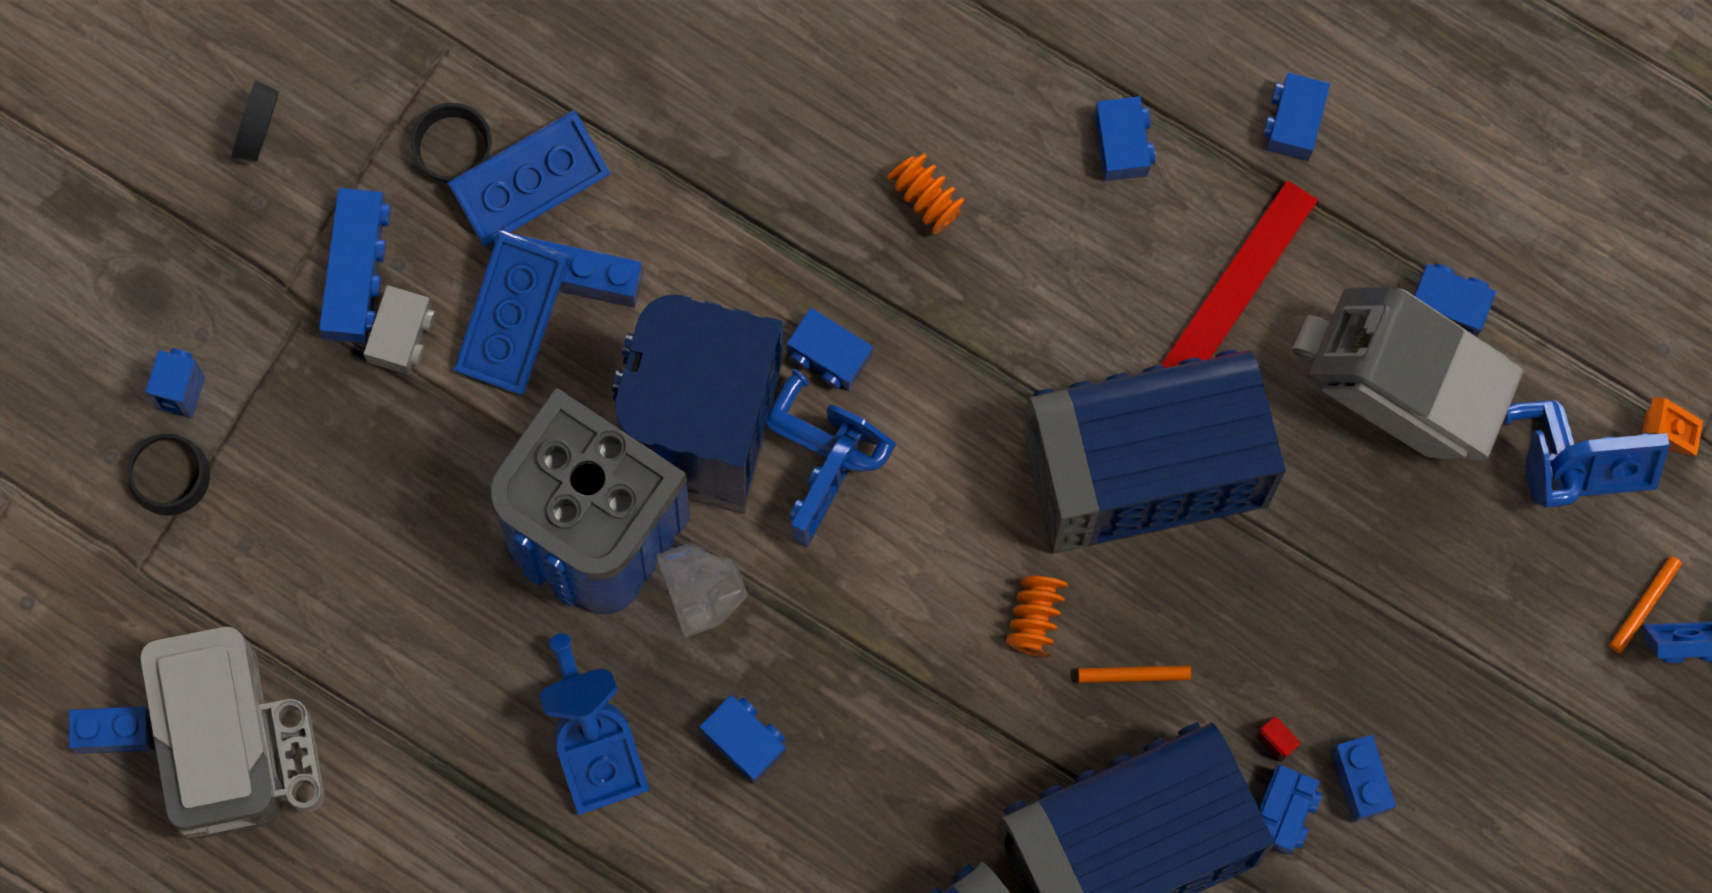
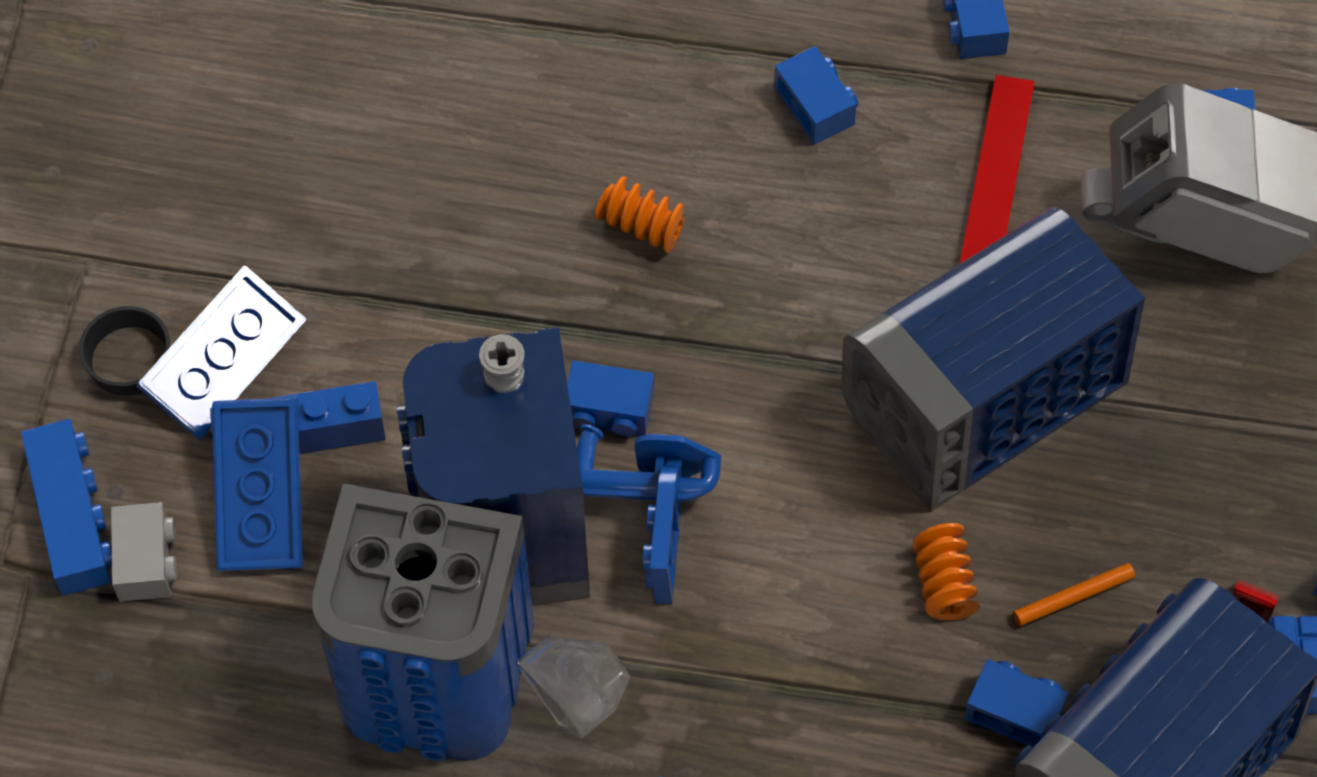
camera: 15 degrees left, 15 degrees down
none -> light grey bush [479,334,525,393]
none -> blue brick [964,659,1069,747]

